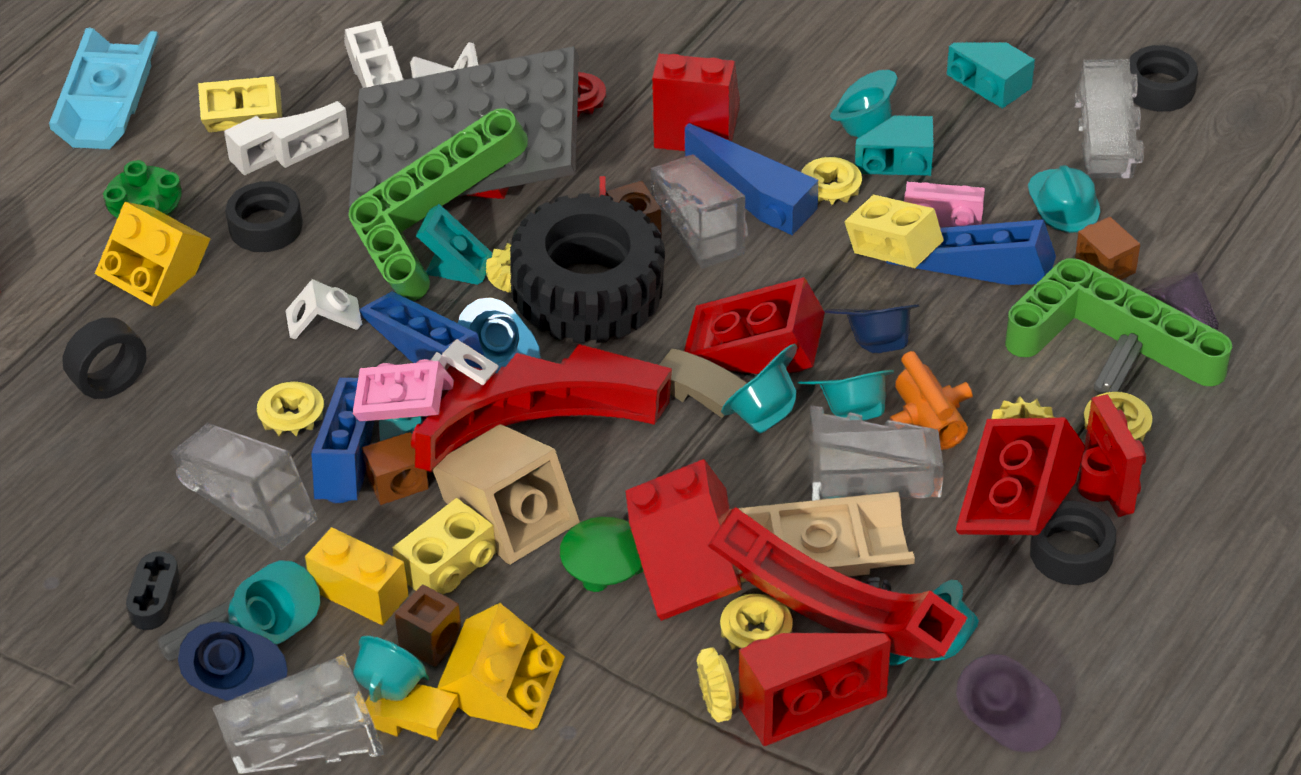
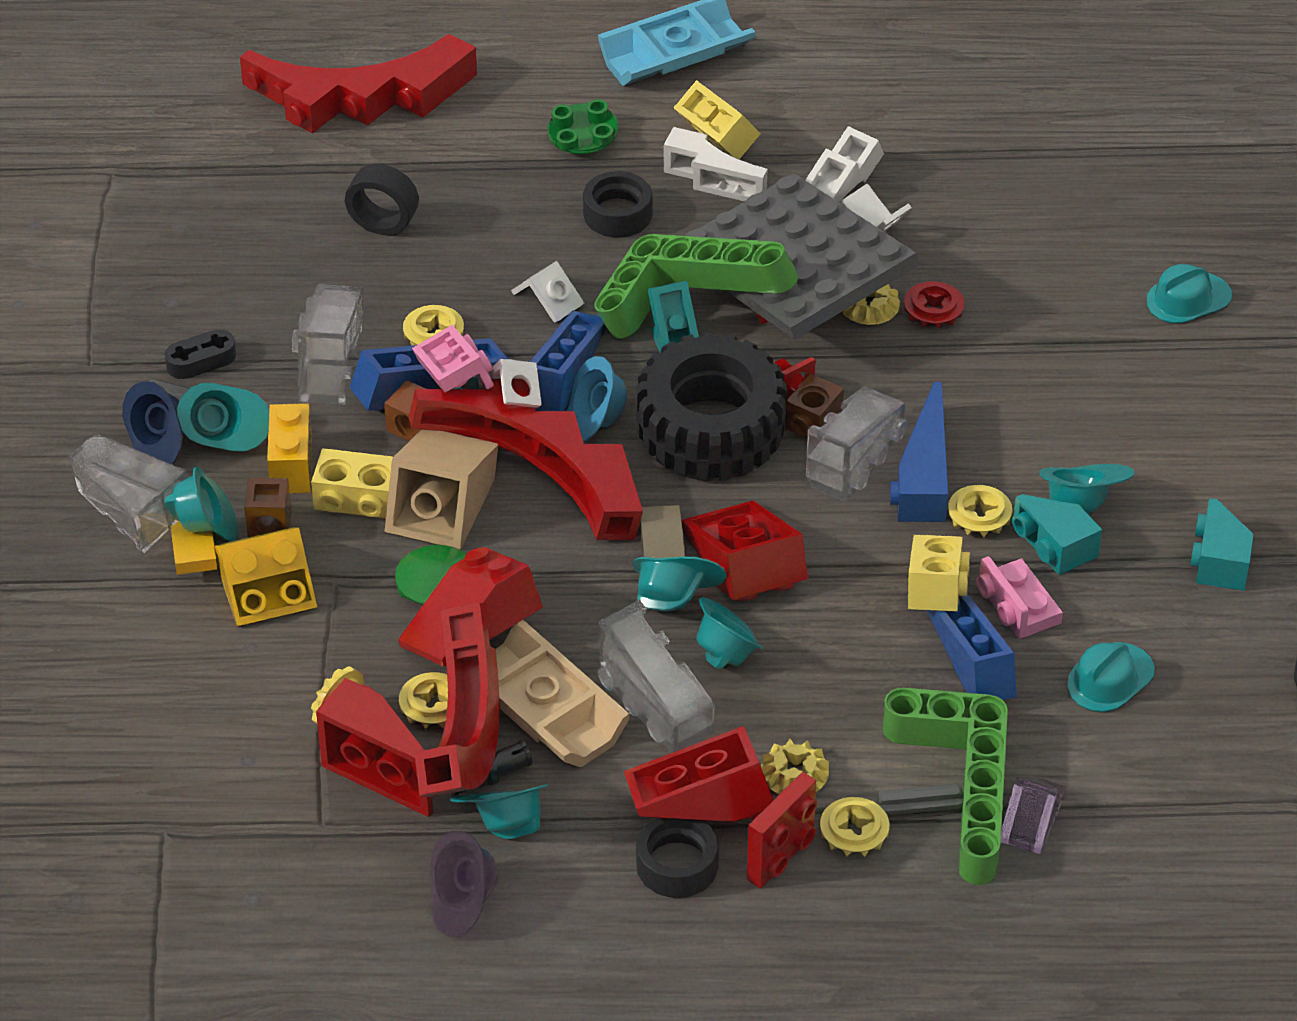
camera: 55 degrees right, 0 degrees up
yellow slope [95,202,210,307] -> none
red slope [652,53,740,151] -> none
dark blue piece [824,305,919,353] -> none
orange pin [890,351,973,450] -> none
clear wedge [1074,59,1144,179] -> none
dark orange brick [1075,217,1140,280] -> none

